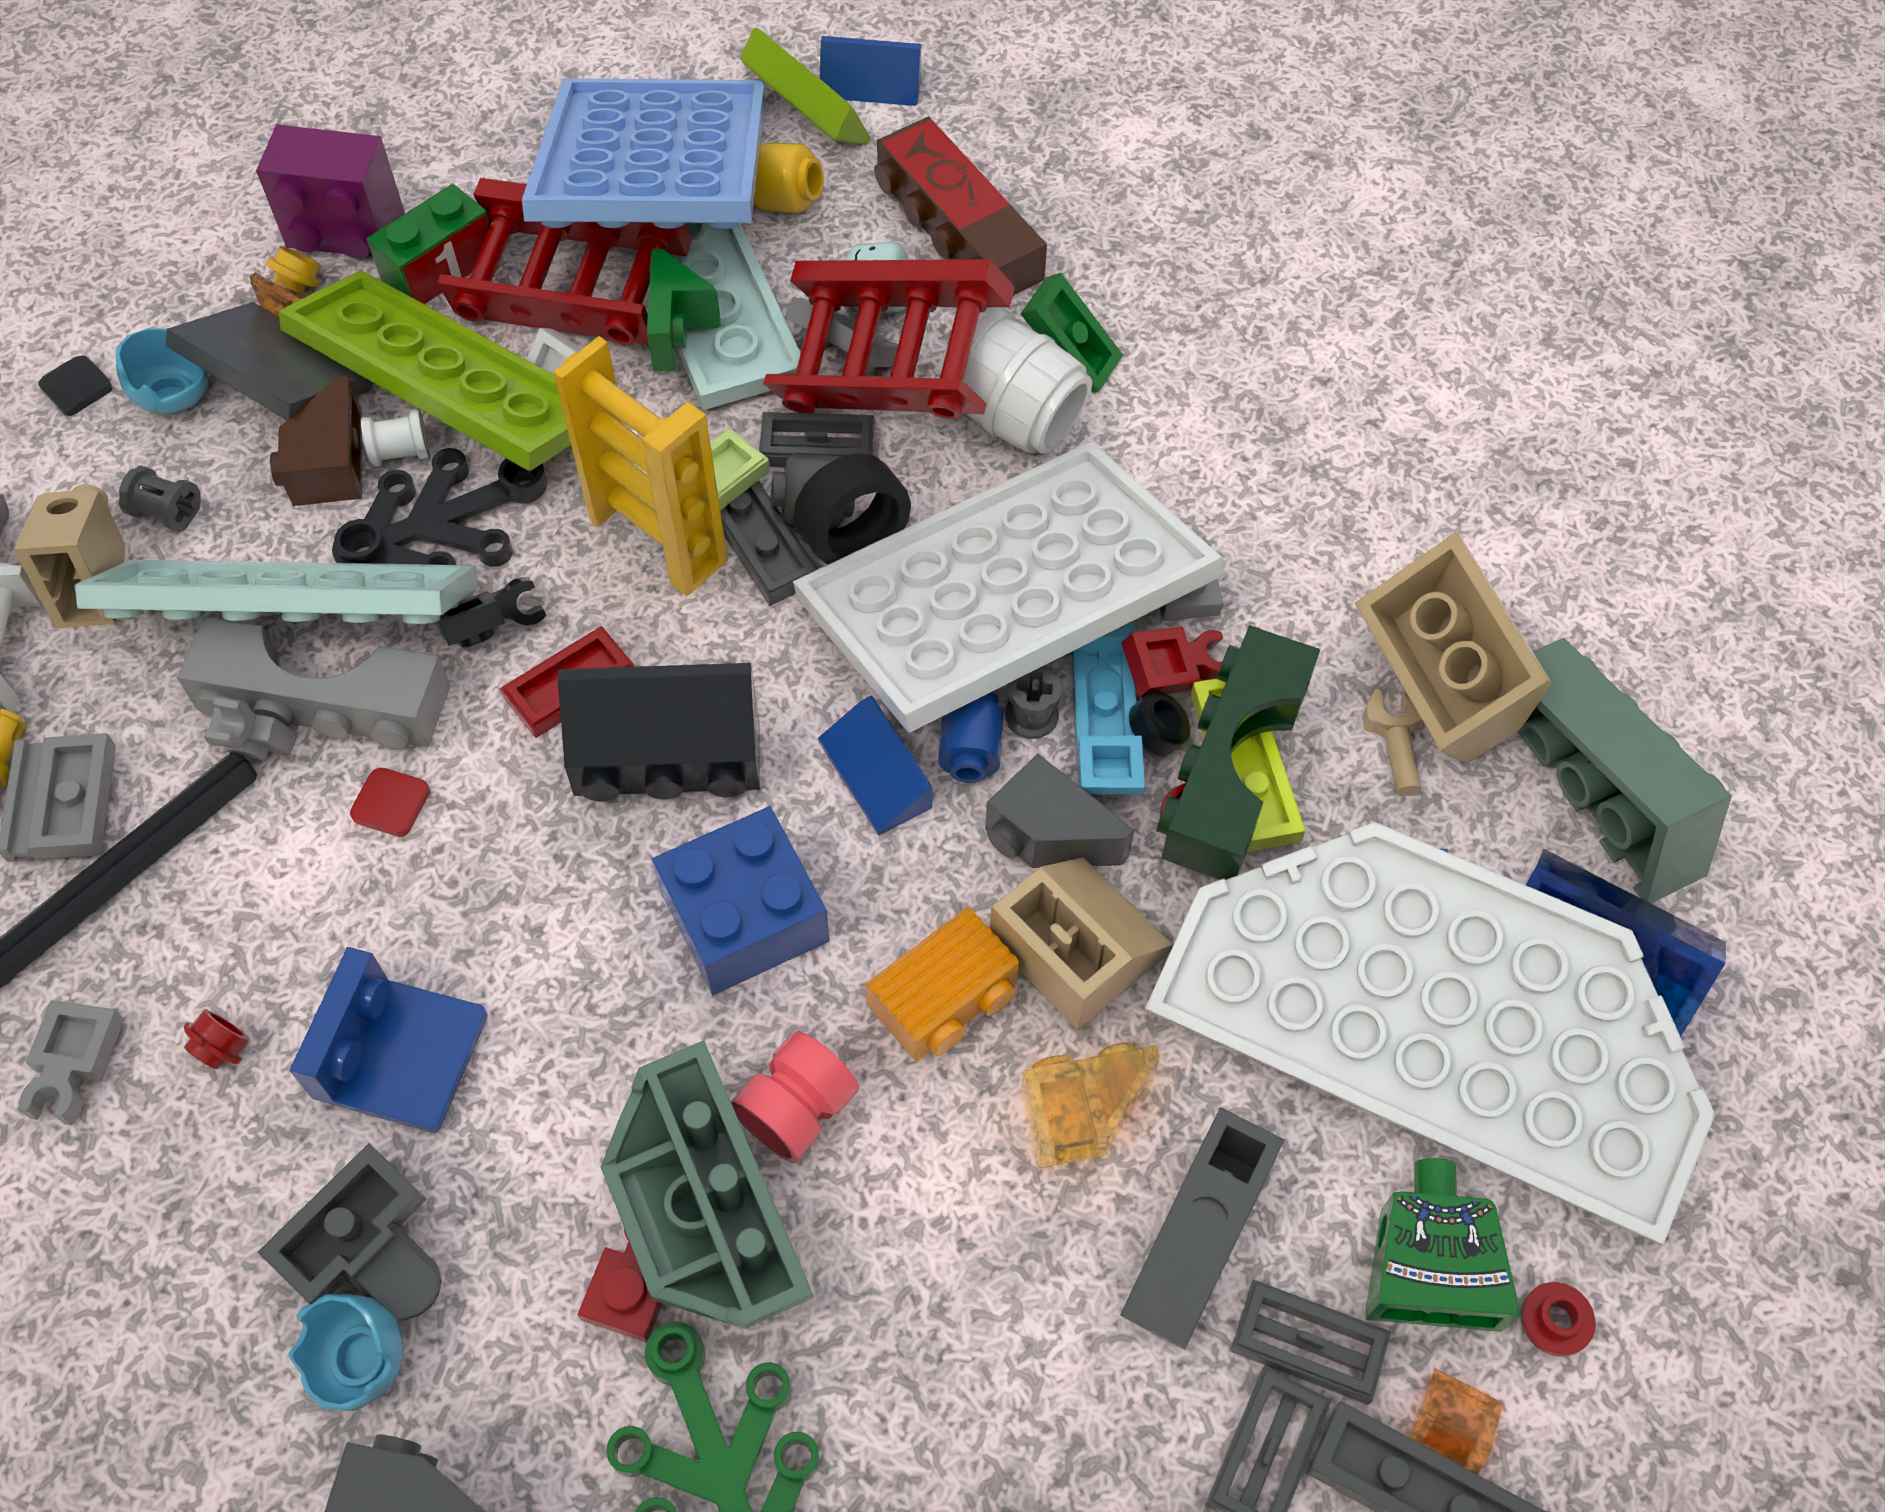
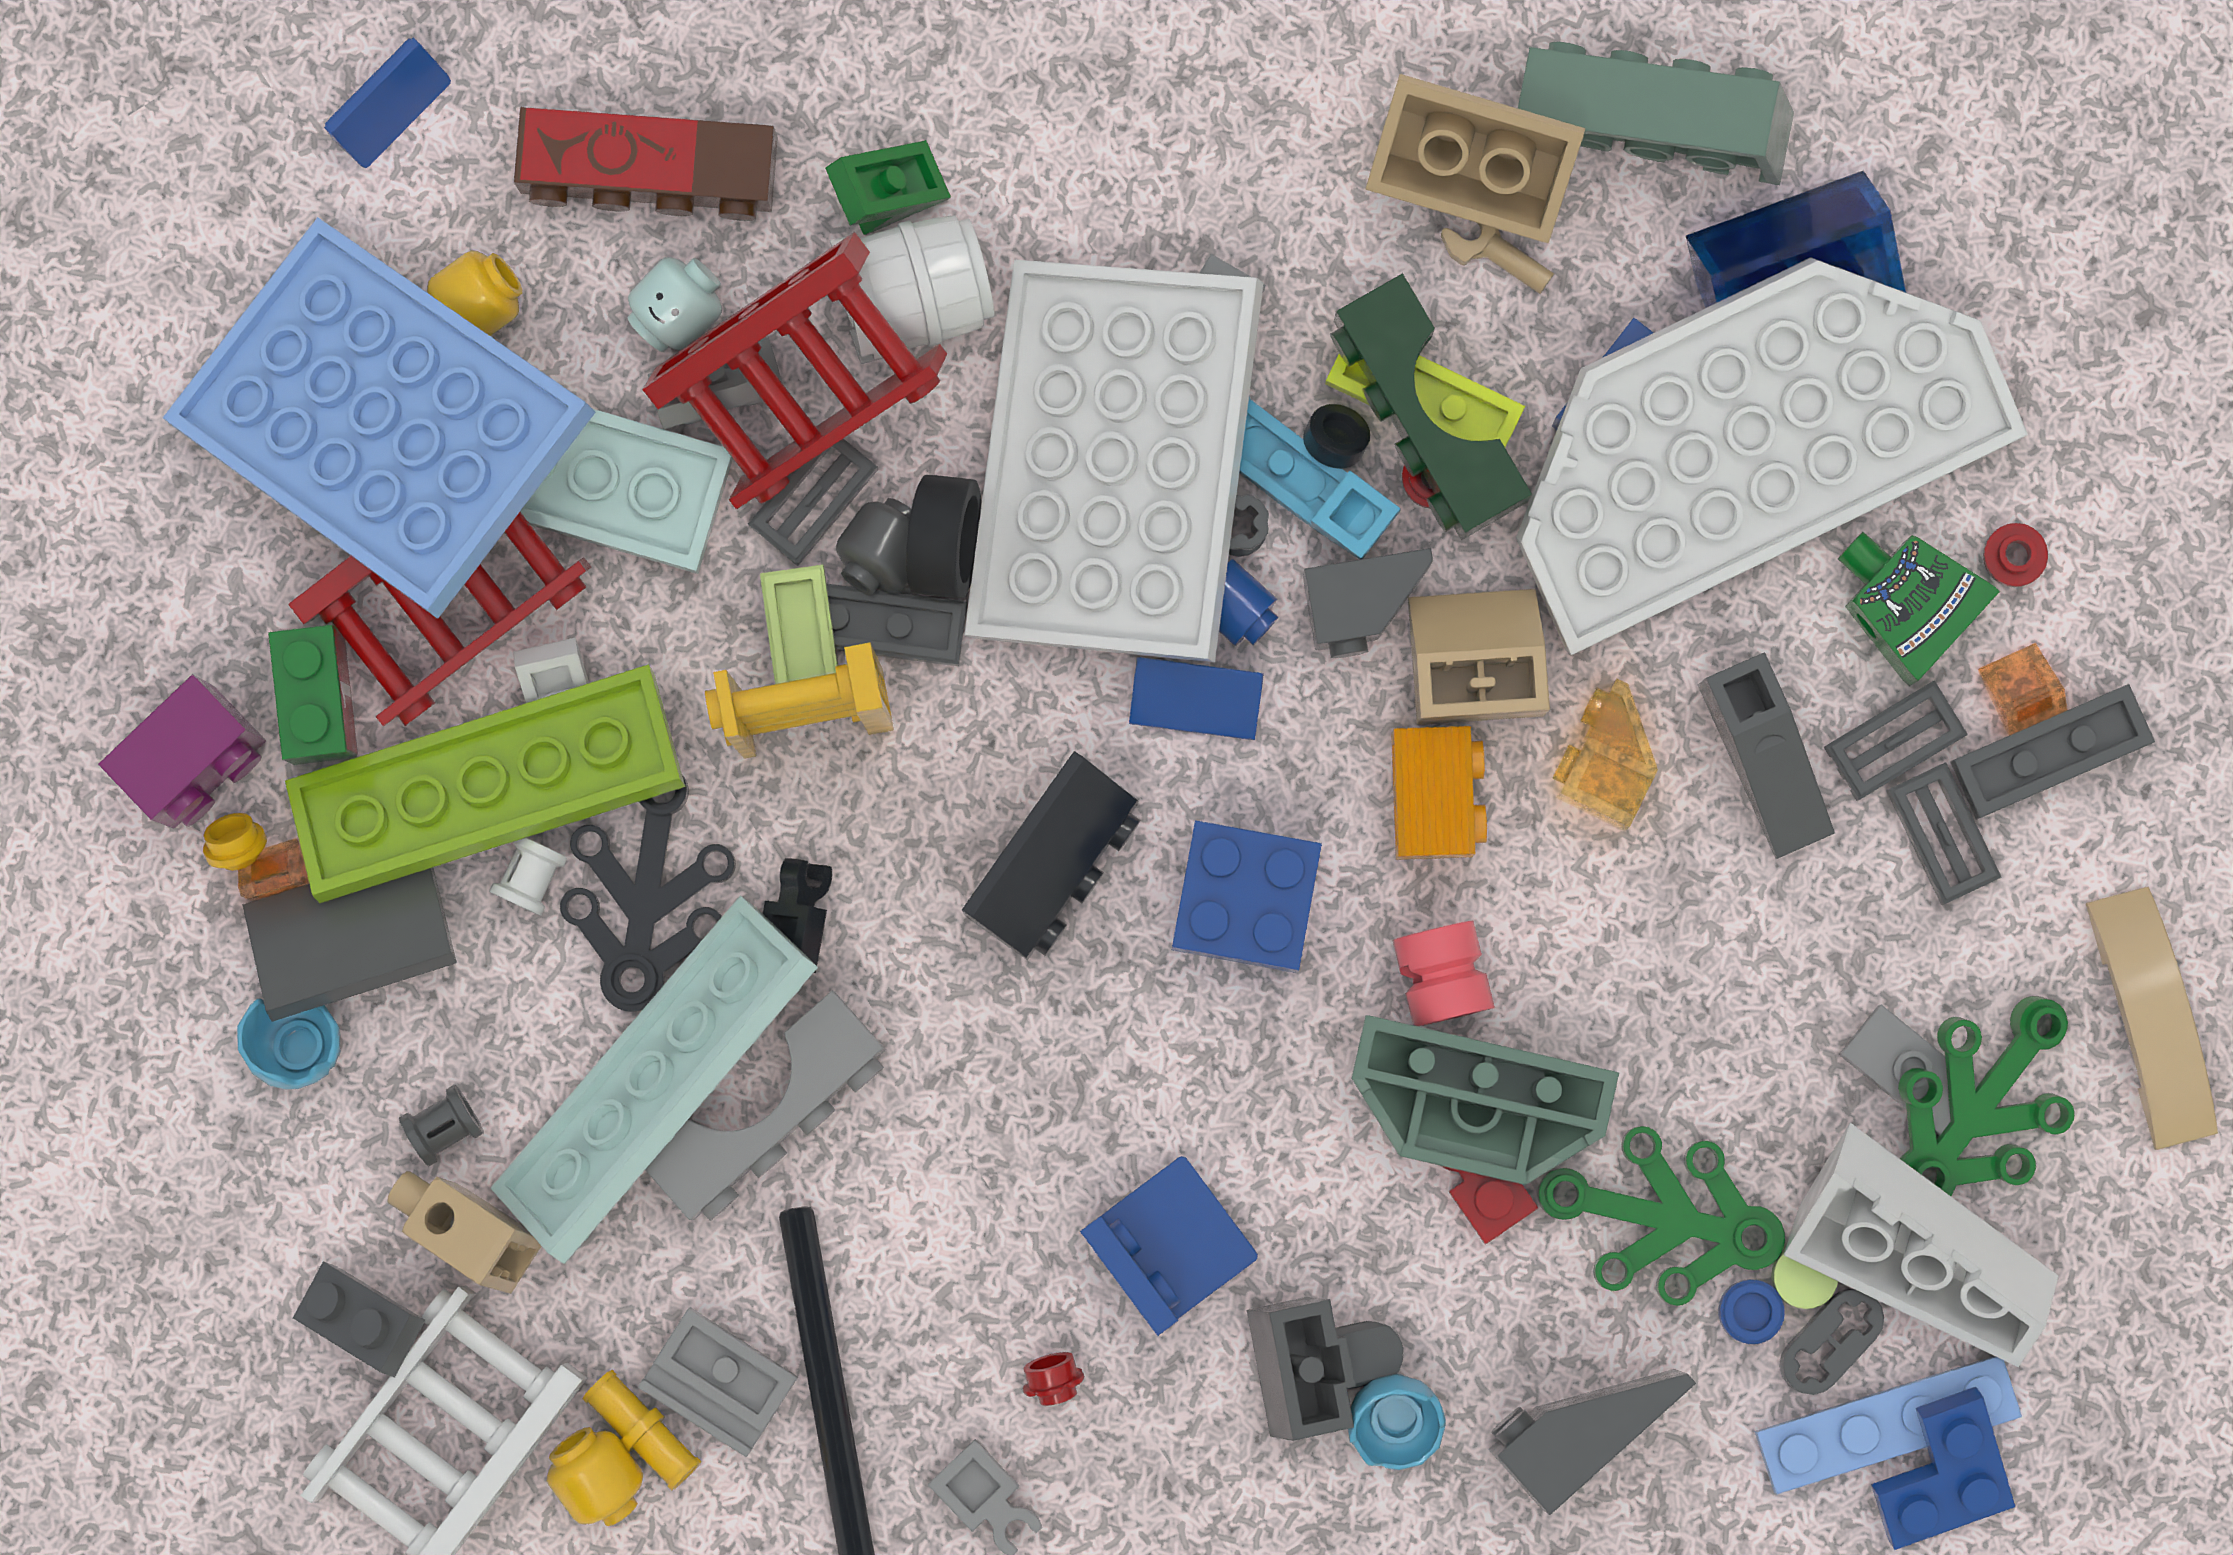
camera: 50 degrees left, 25 degrees up
black piece [38,355,113,416] -> none
light grey plate [204,696,297,761] -> none
reddish brown slope [270,376,362,506] -> none
red piece [350,767,430,837] -> none
red tile [500,626,635,738] -> none
green slope [647,249,721,371] -> none
lime slope [740,27,870,145] -> none
red plate [1121,627,1224,698] -> none

